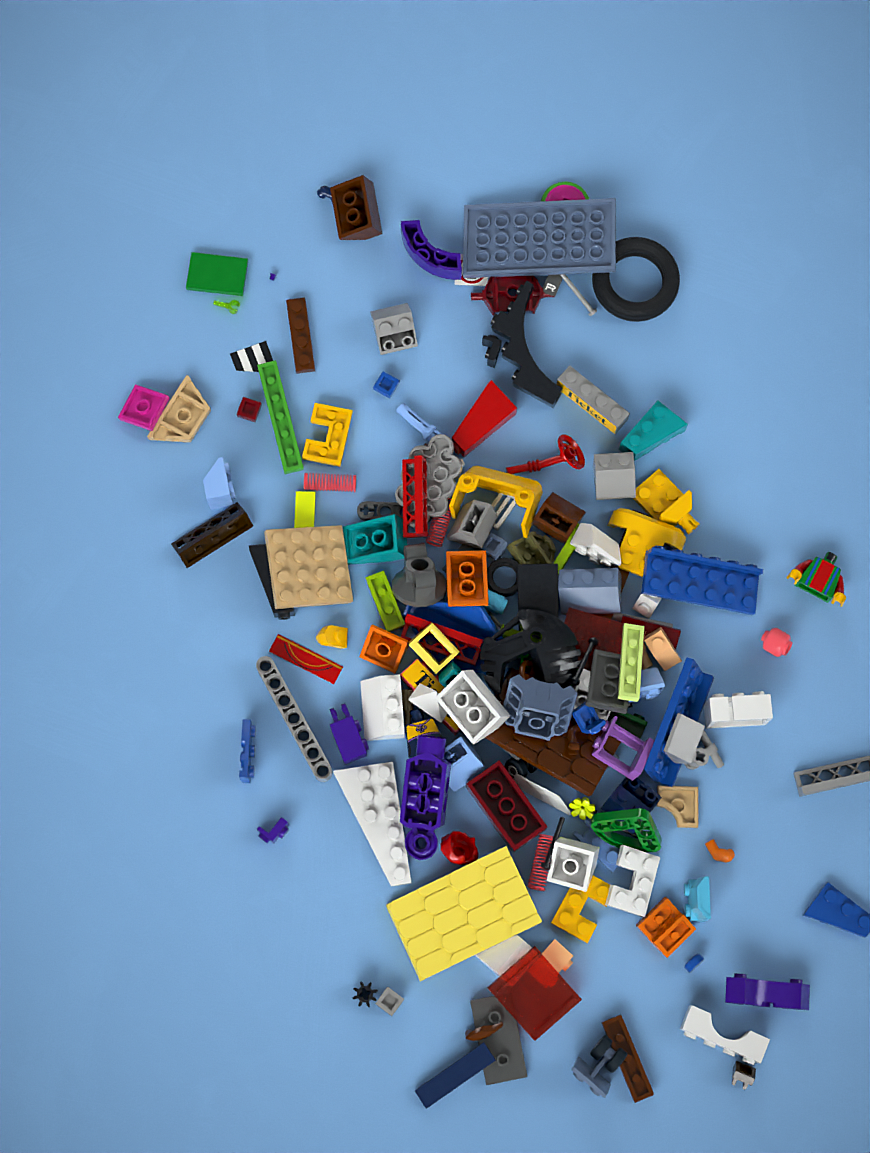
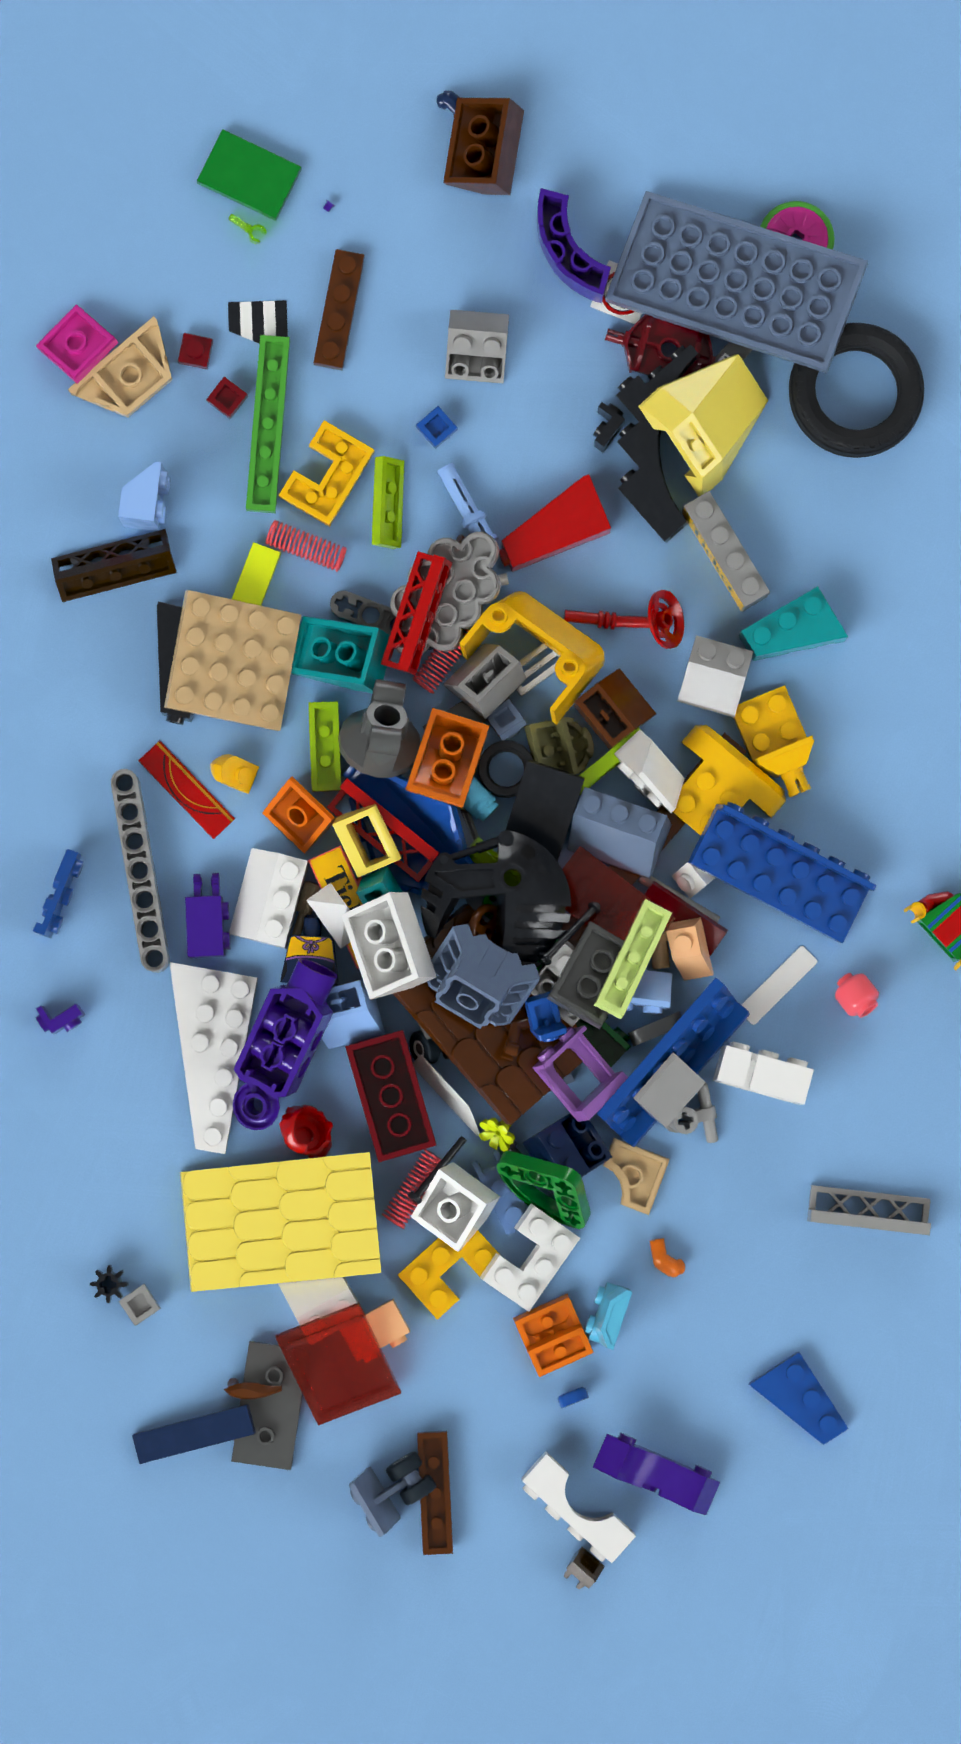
camera: 15 degrees right, 10 degrees up
light grey piece [560,274,597,316] -> none
none -> dark red plate [178,333,213,369]
none -> lime plate [372,456,404,549]
none -> dark grey beam [628,1011,682,1047]
none -> light yellow wedge [638,354,768,497]
none -> white sticker [742,946,817,1025]

